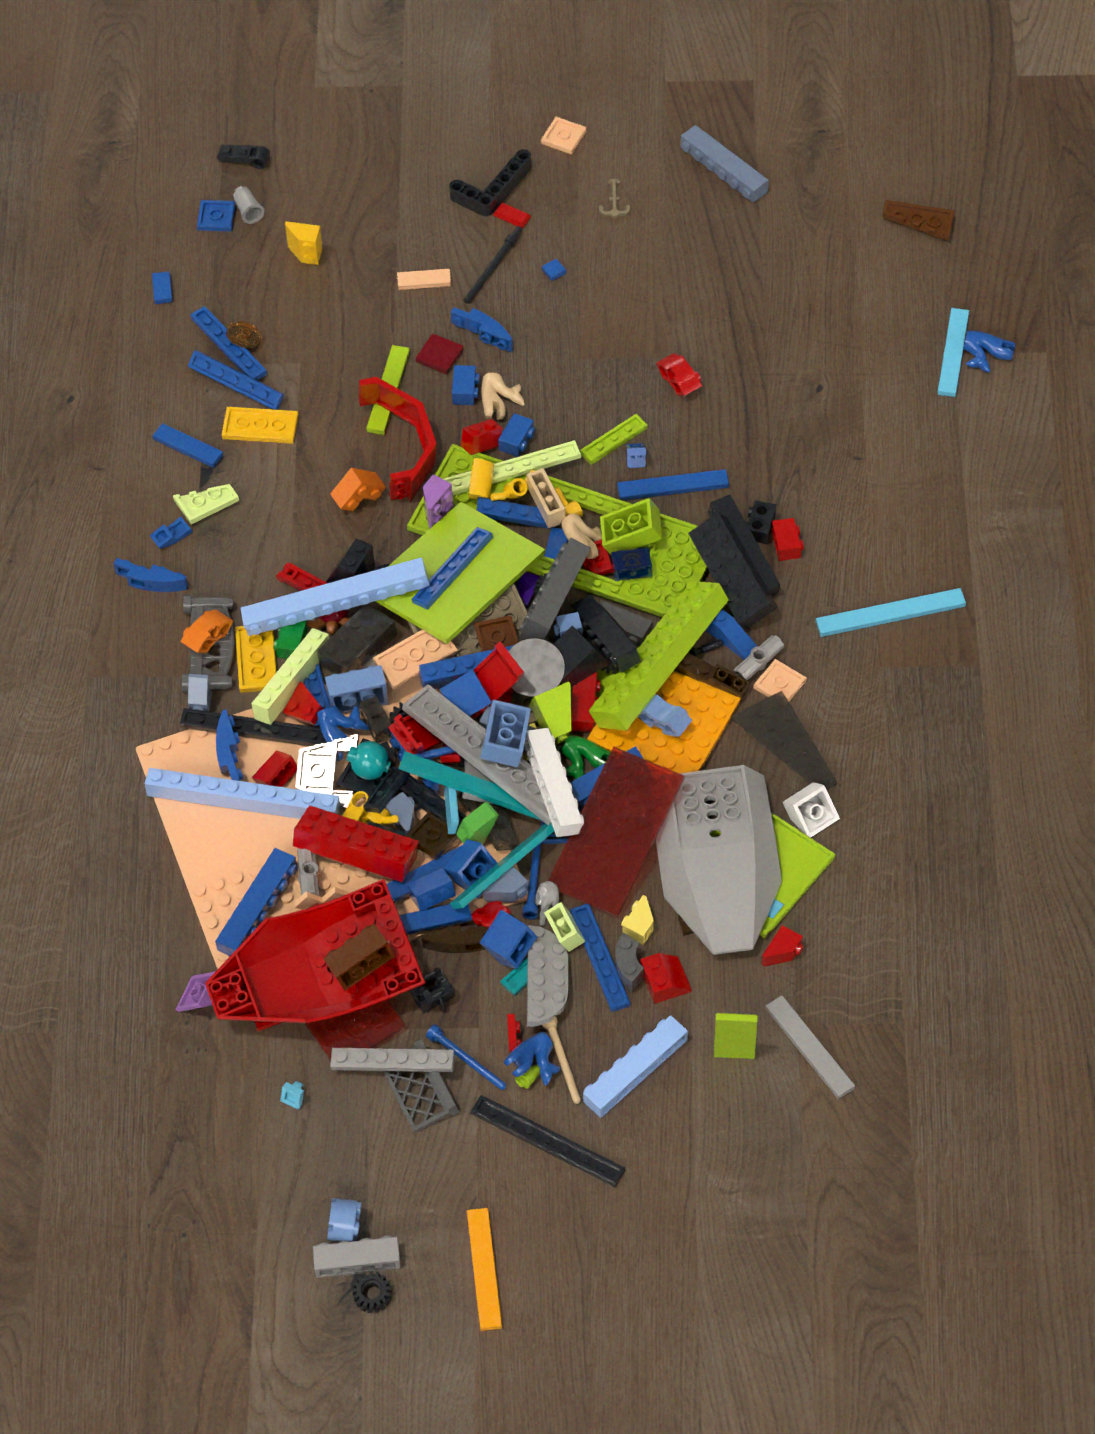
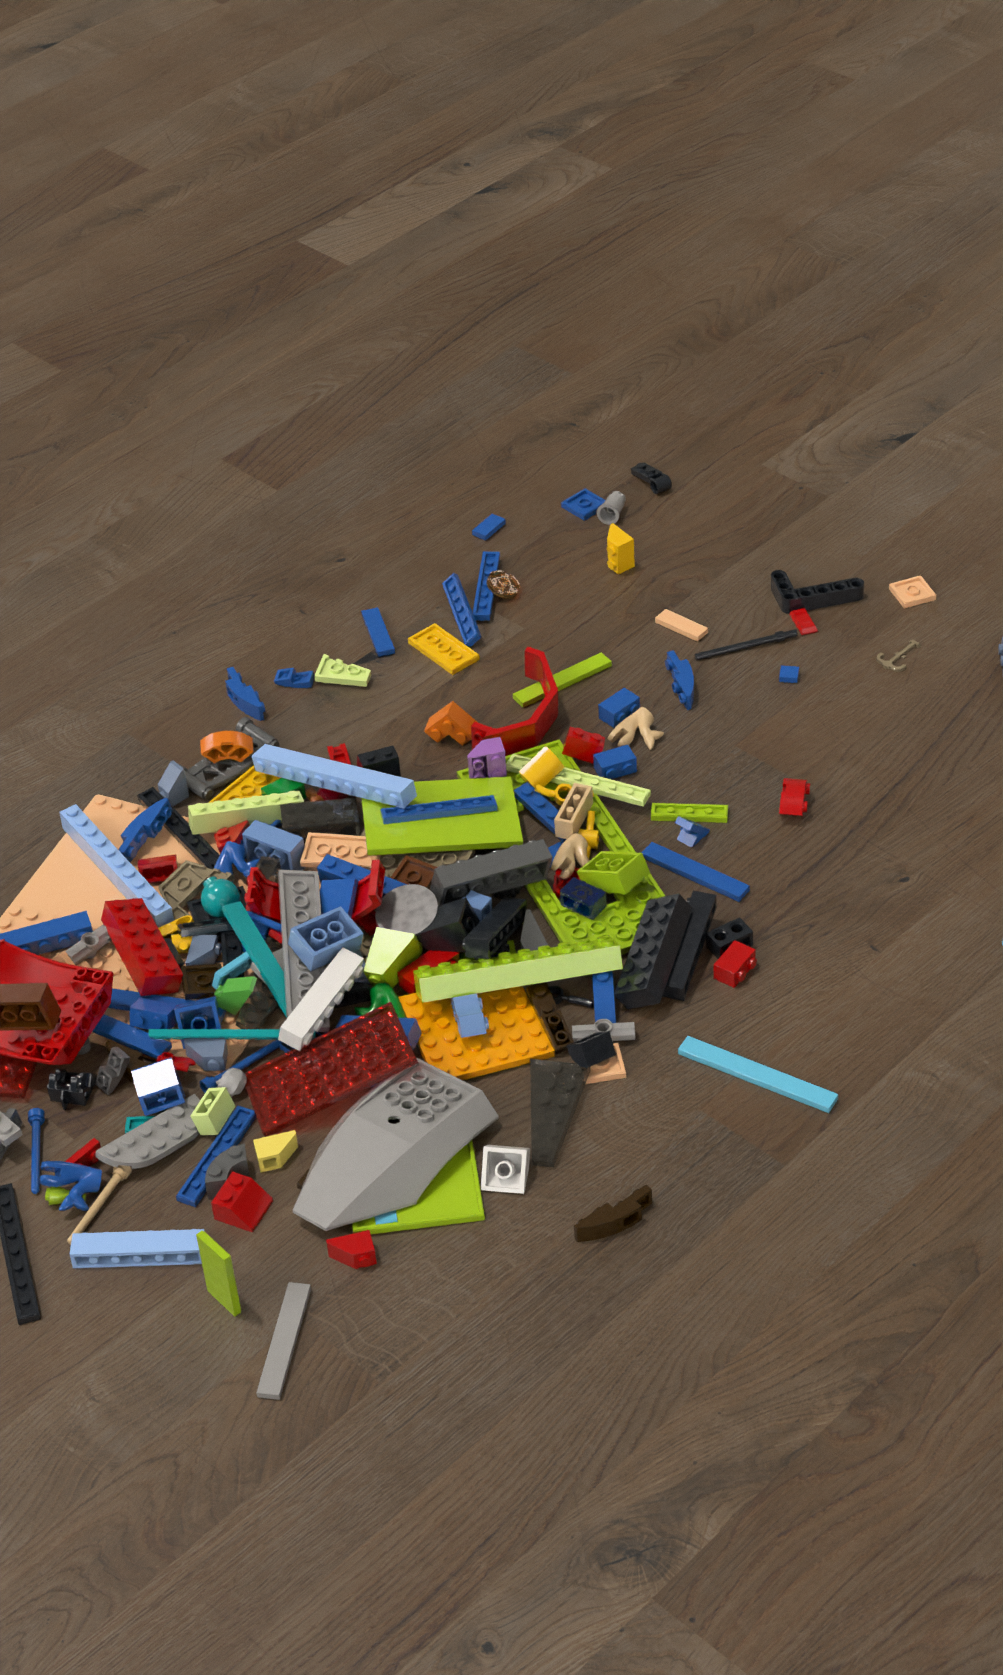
camera: 45 degrees right, 15 degrees down
dark red tile [415,333,464,374] -> none
none -> flat silver slope [95,1047,130,1095]
none -> black brick [567,1031,616,1068]
none -> dark brown slope [574,1185,652,1242]

